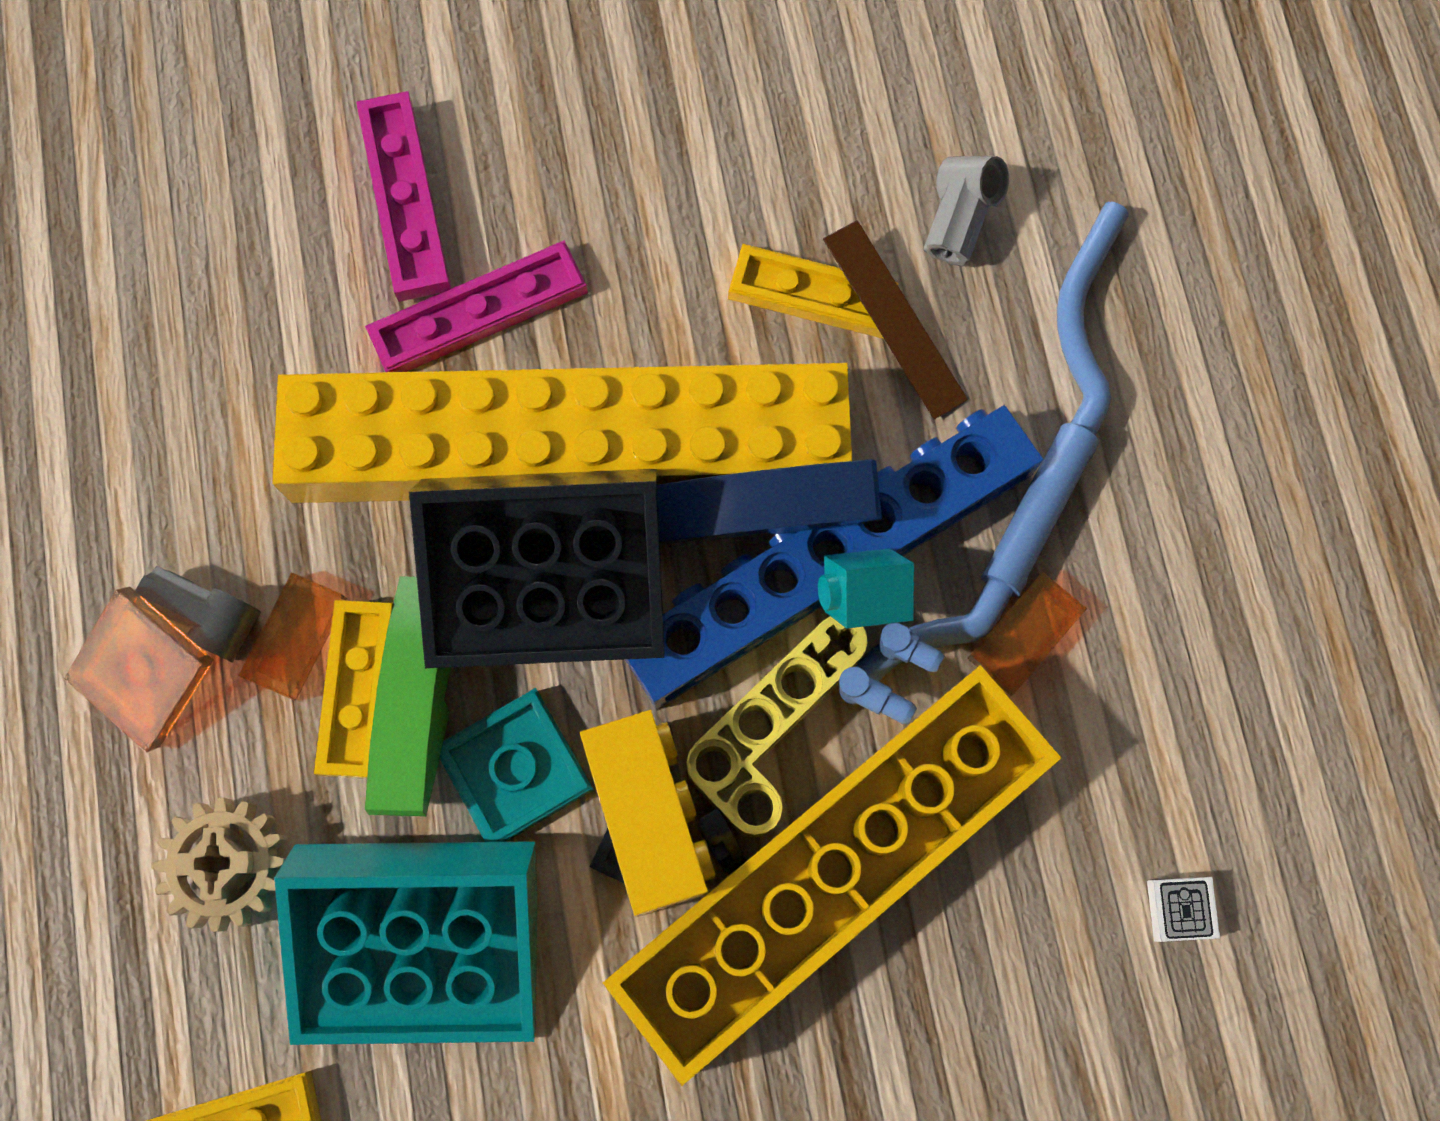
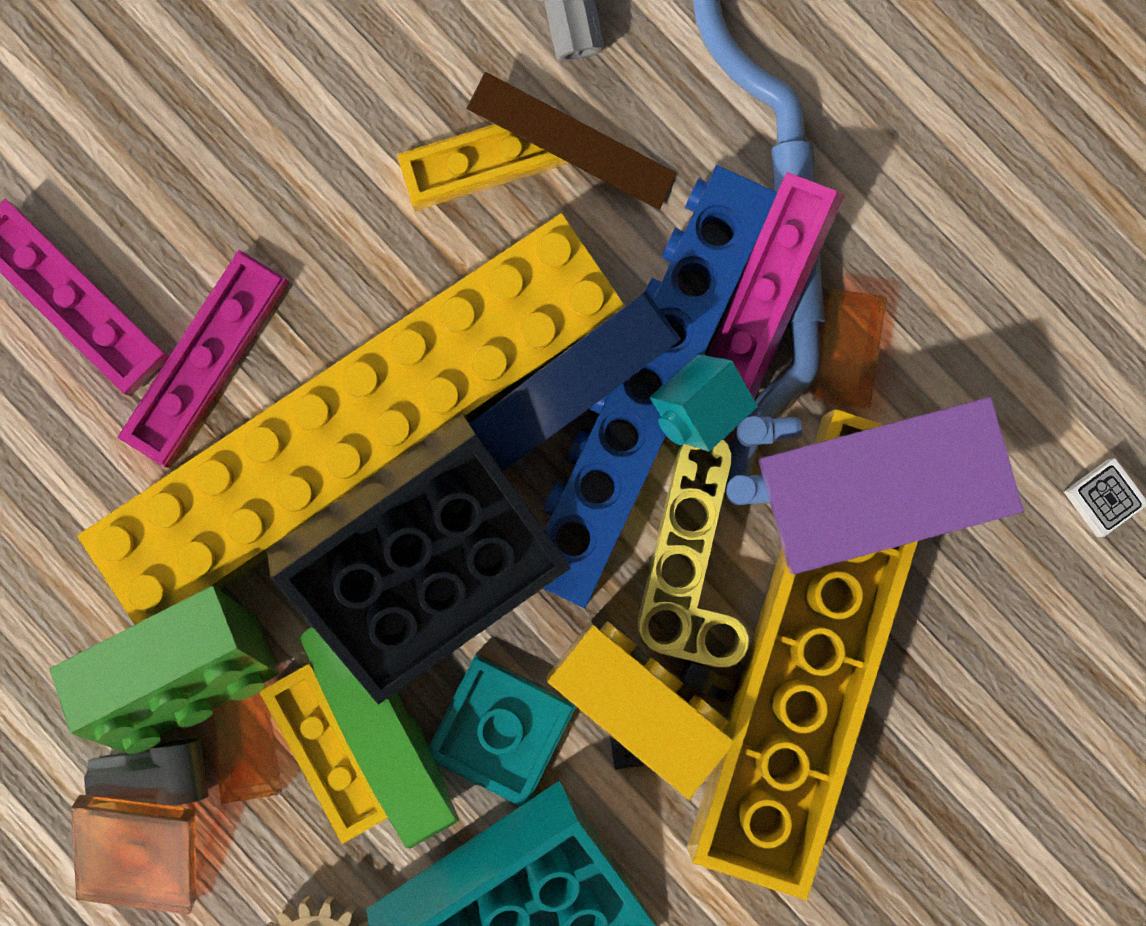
camera: 30 degrees left, 10 degrees up
none -> bright green brick [49,585,280,754]
none -> dark pink plate [707,172,845,399]
none -> medium lavender tile [758,397,1024,575]

